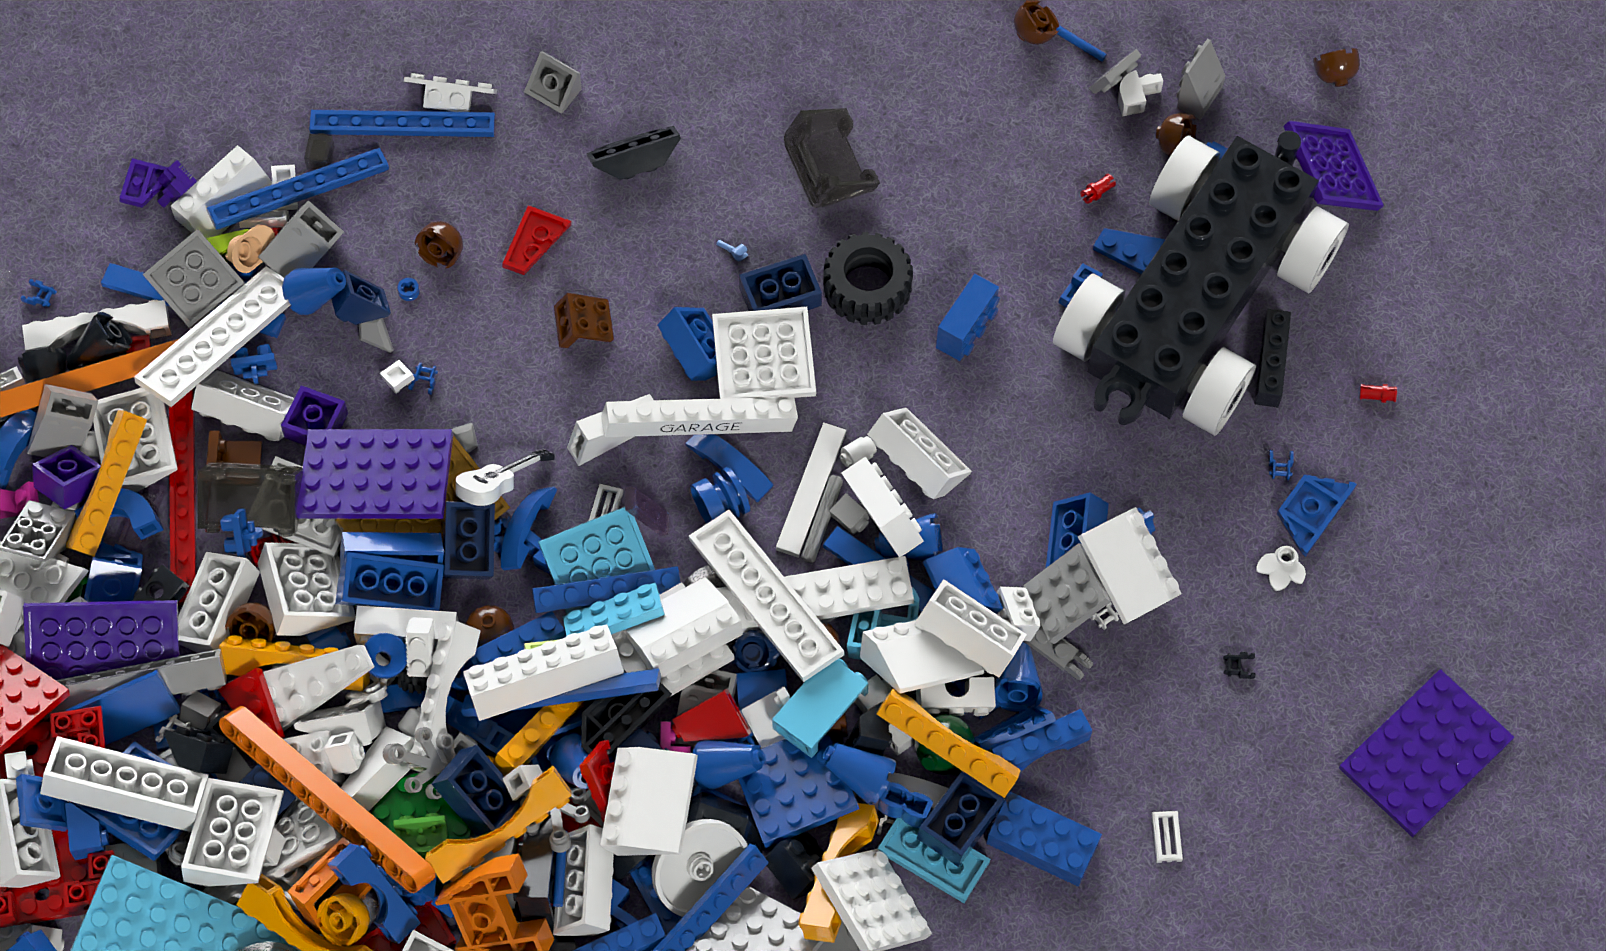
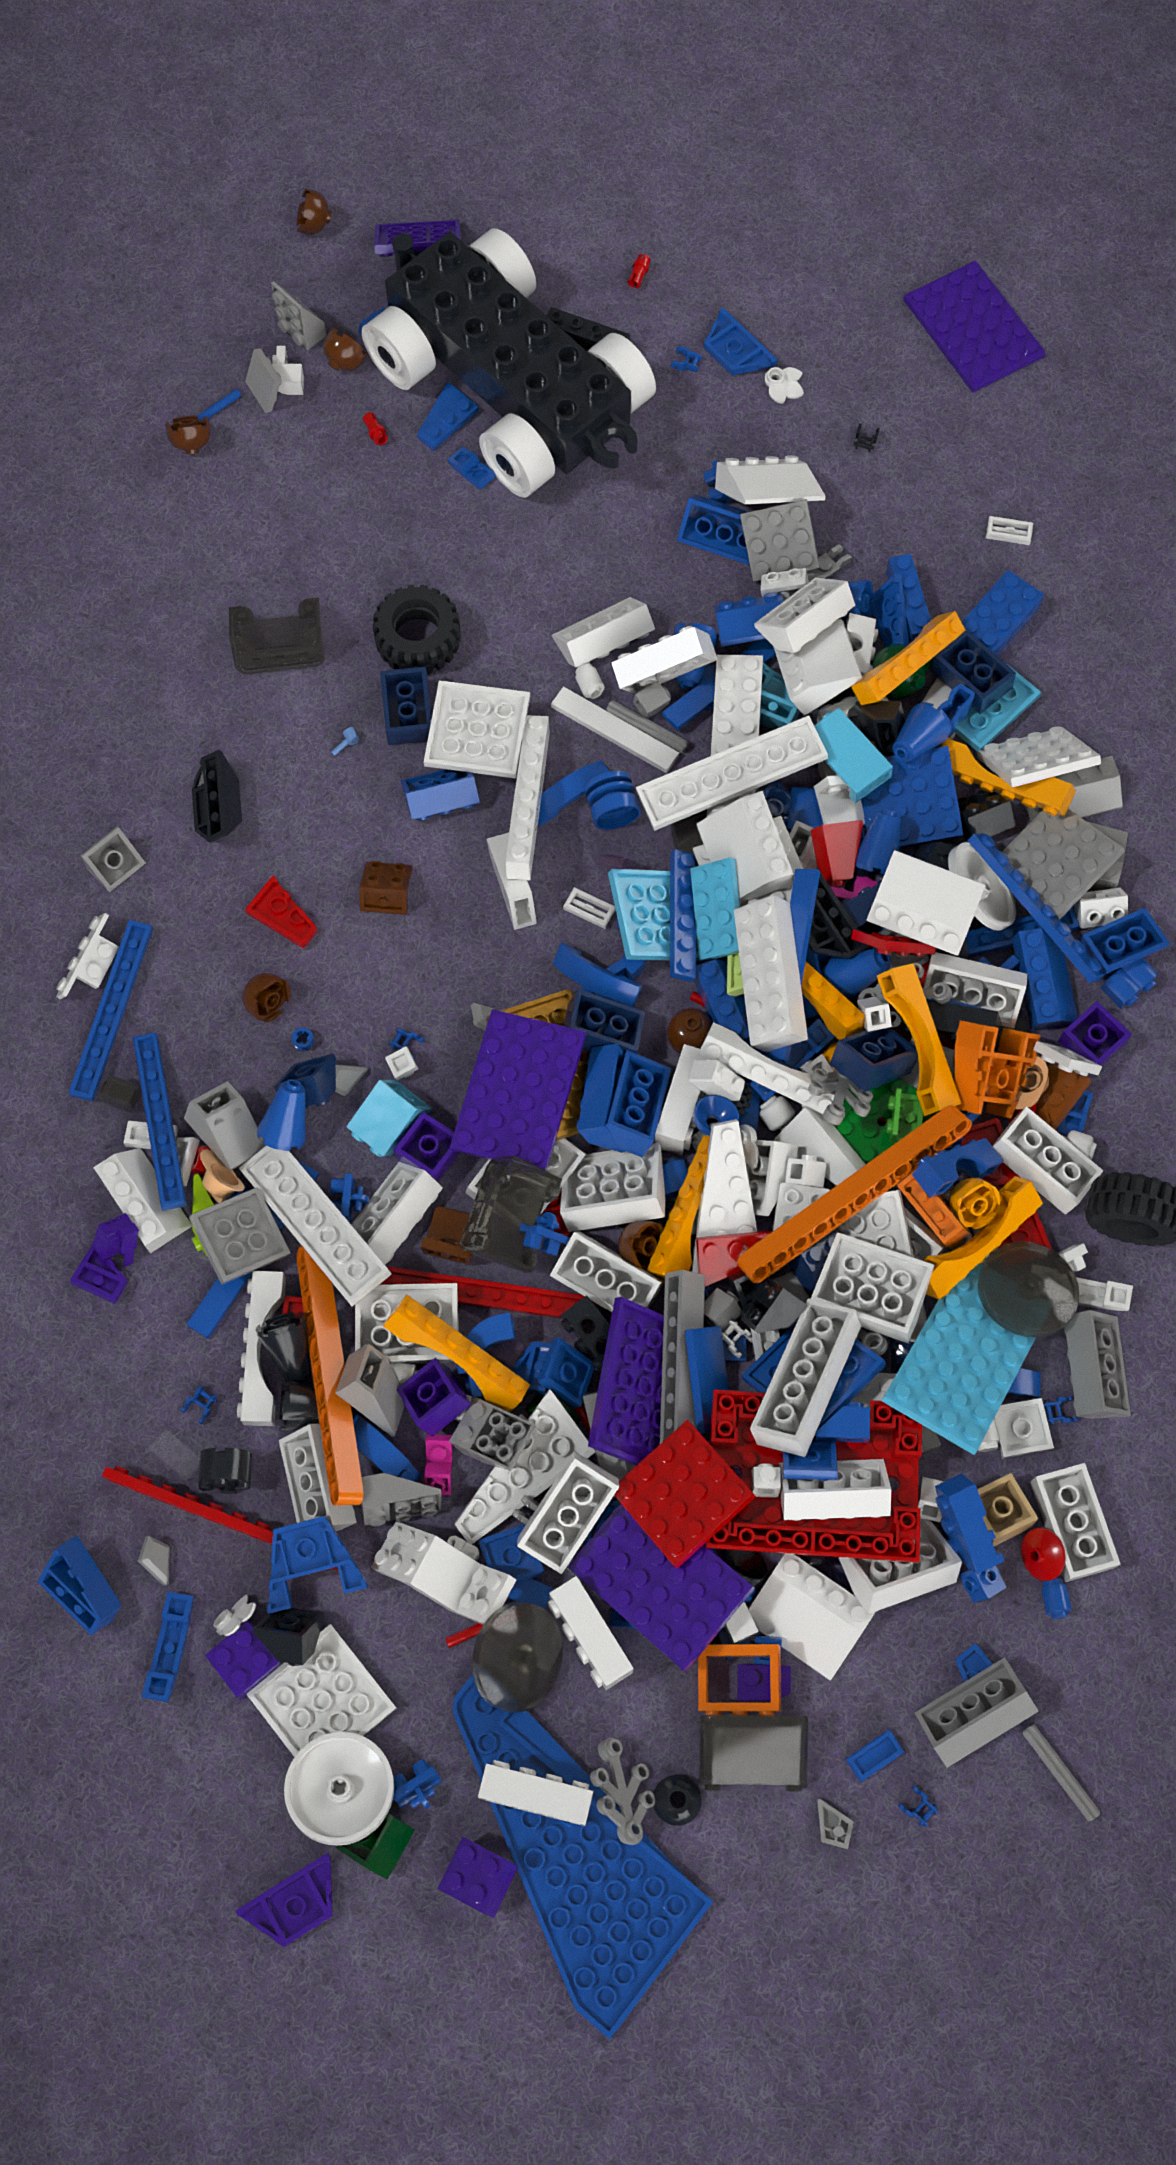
camera: 75 degrees left, 5 degrees up
white piece [456,449,555,506] -> none
blue brick [936,274,1000,361] -> none
none -> medium azure slope [347,1080,433,1157]

